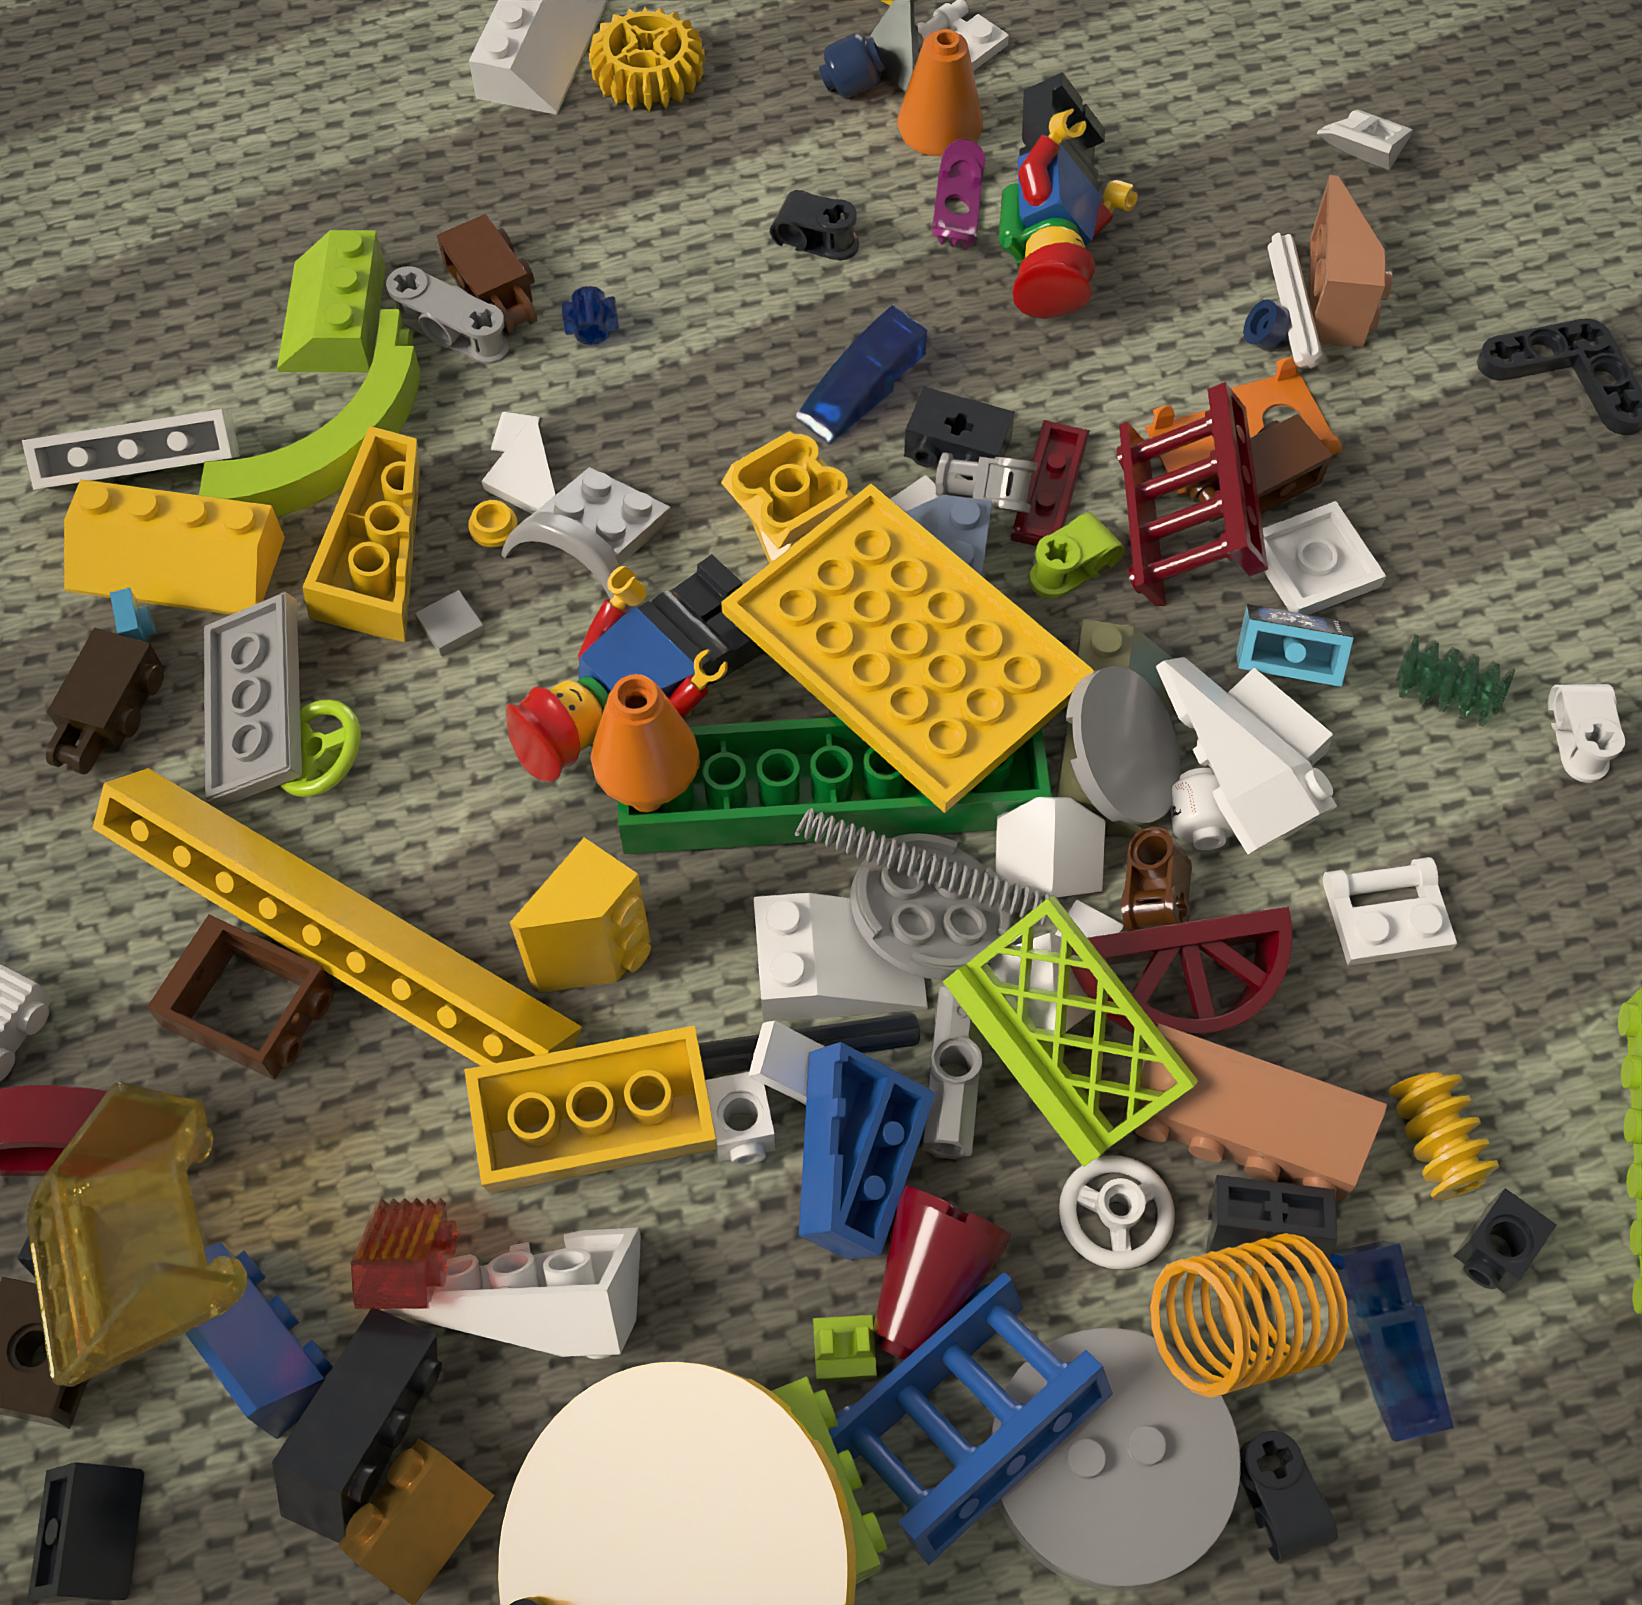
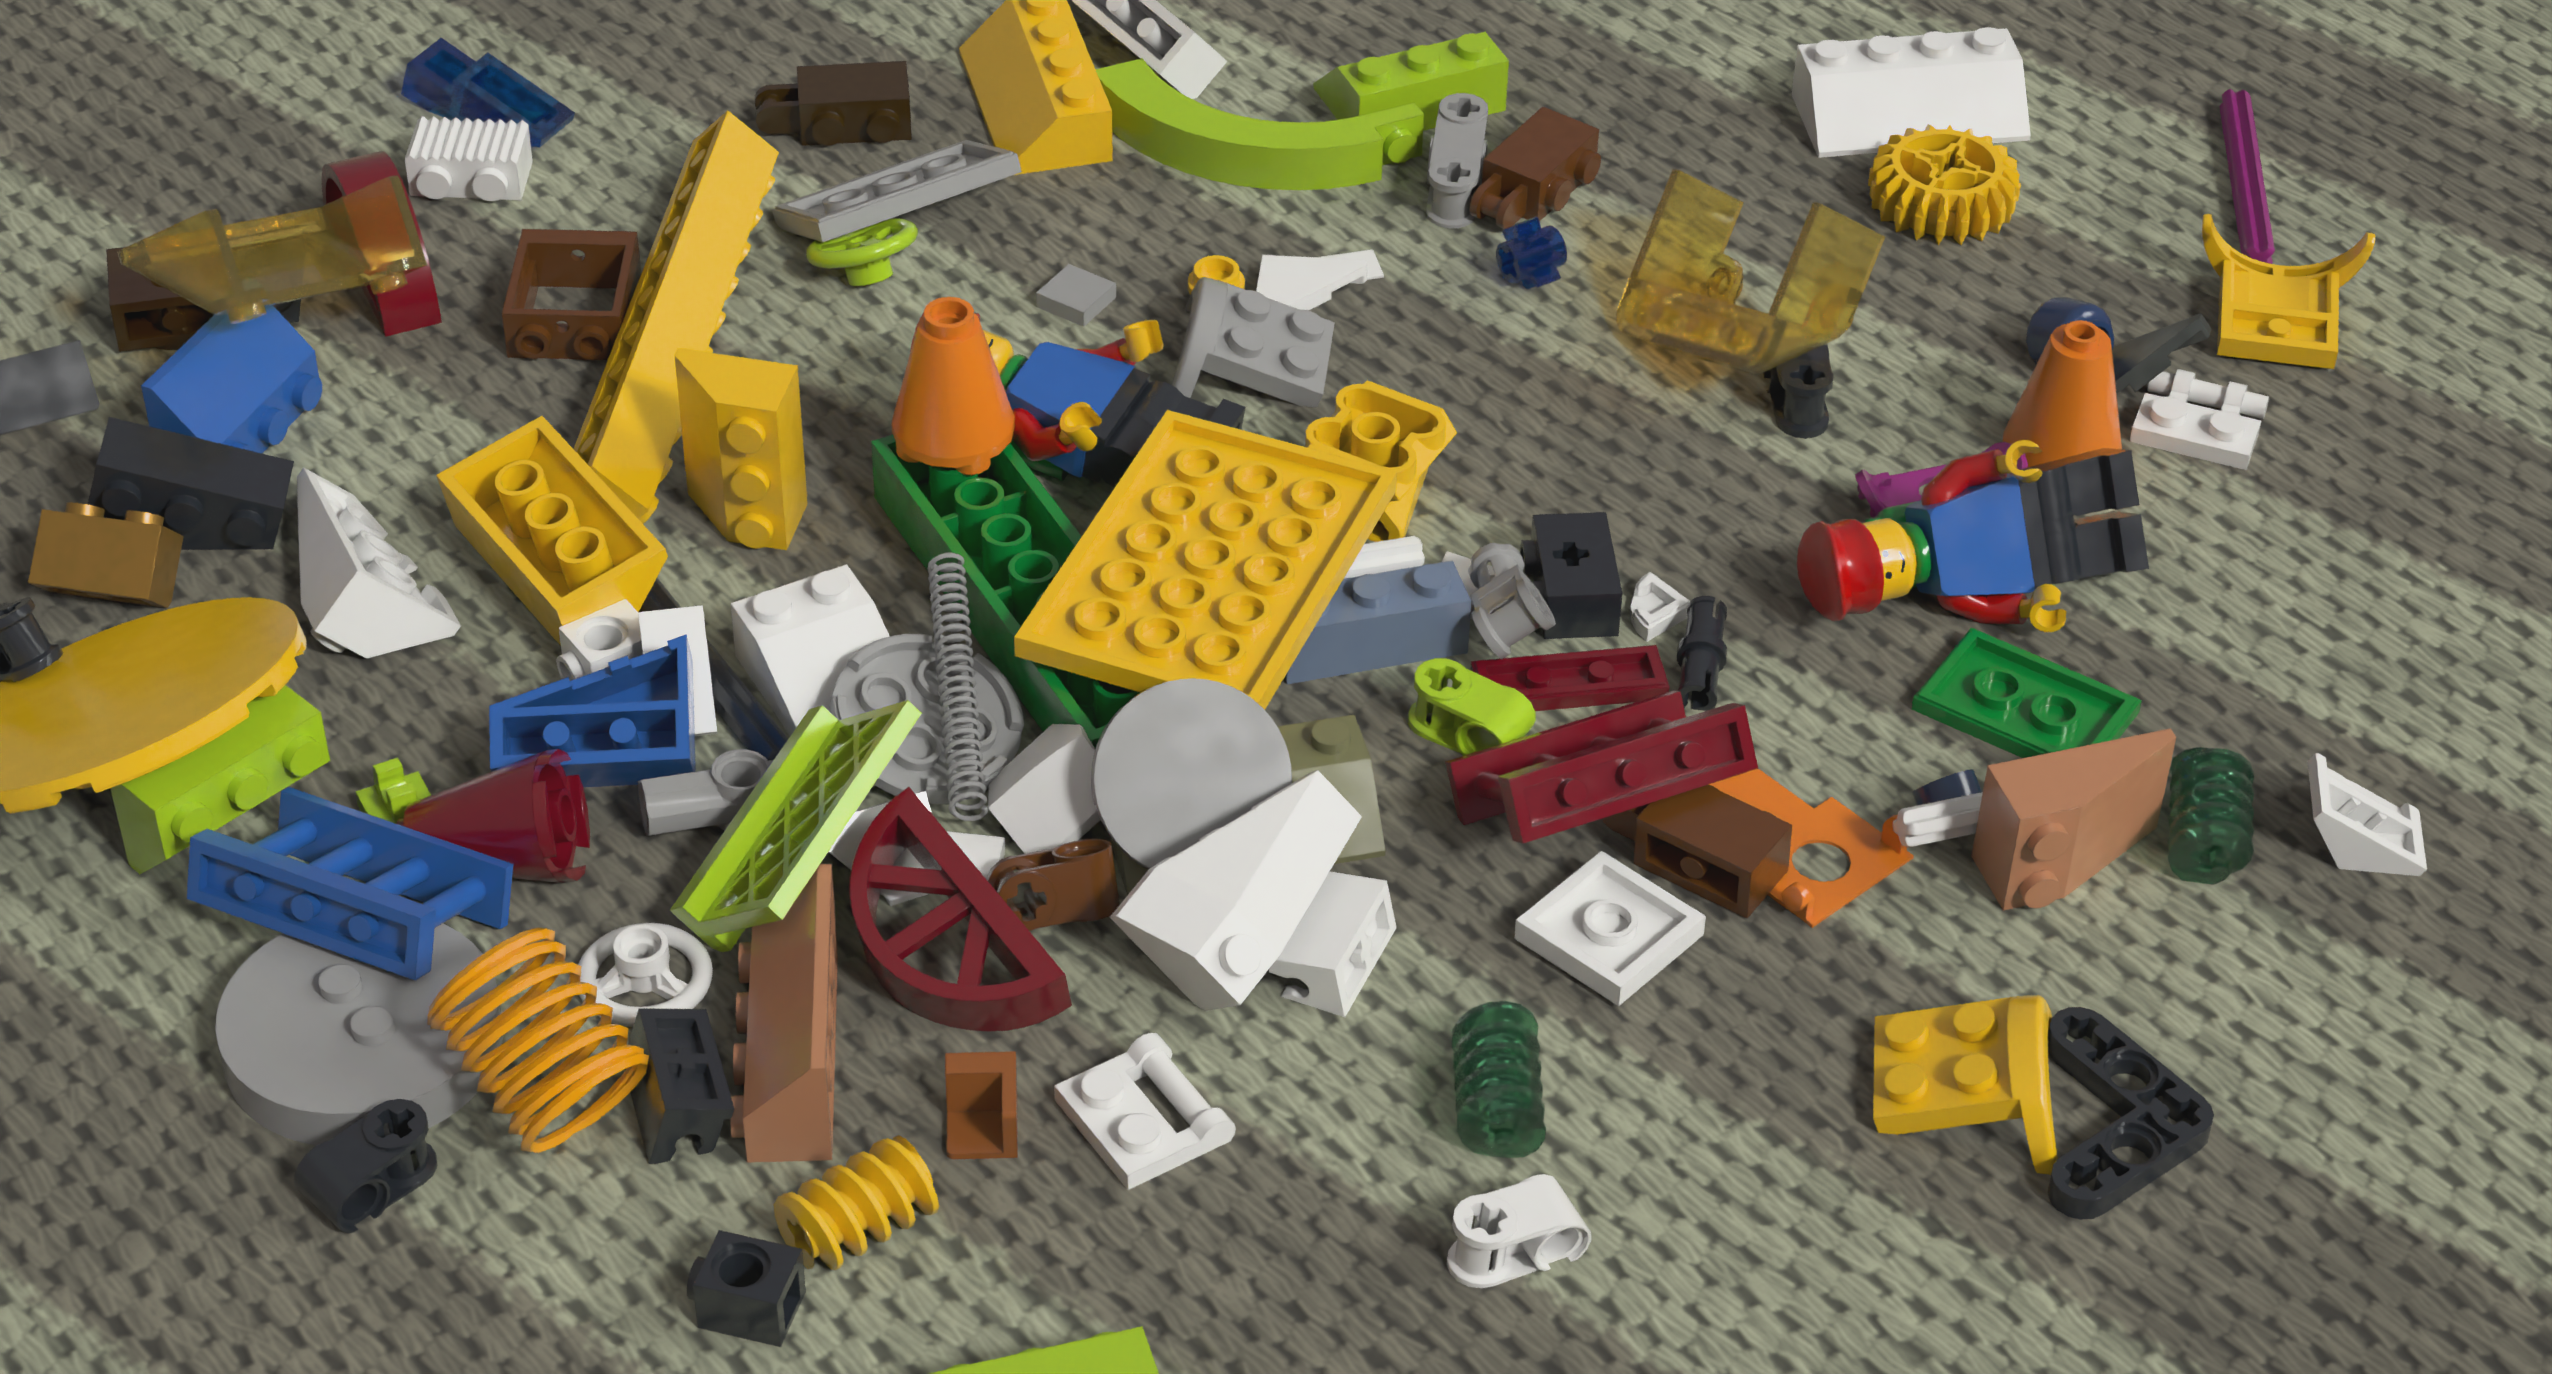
camera: 65 degrees right, 20 degrees down
dark azure plate [110,588,156,643] -> none
yellow wedge [302,426,420,642] -> none
clear red brick [350,1198,457,1309] -> none
clear blue slope [795,305,927,445] -> none
medium azure brick [1236,604,1354,687] -> none
clear blue slope [1330,1240,1454,1442] -> none
none -> dark orange panel [945,1051,1018,1159]
none -> clear yellow windscreen [1616,169,1885,374]
none -> white tile [1630,572,1690,642]
none -> black pin [1677,596,1727,711]
none -> yellow piece [1873,995,2058,1175]
none -> green tile [1911,628,2142,758]
none -> clear green piece [2168,747,2254,885]

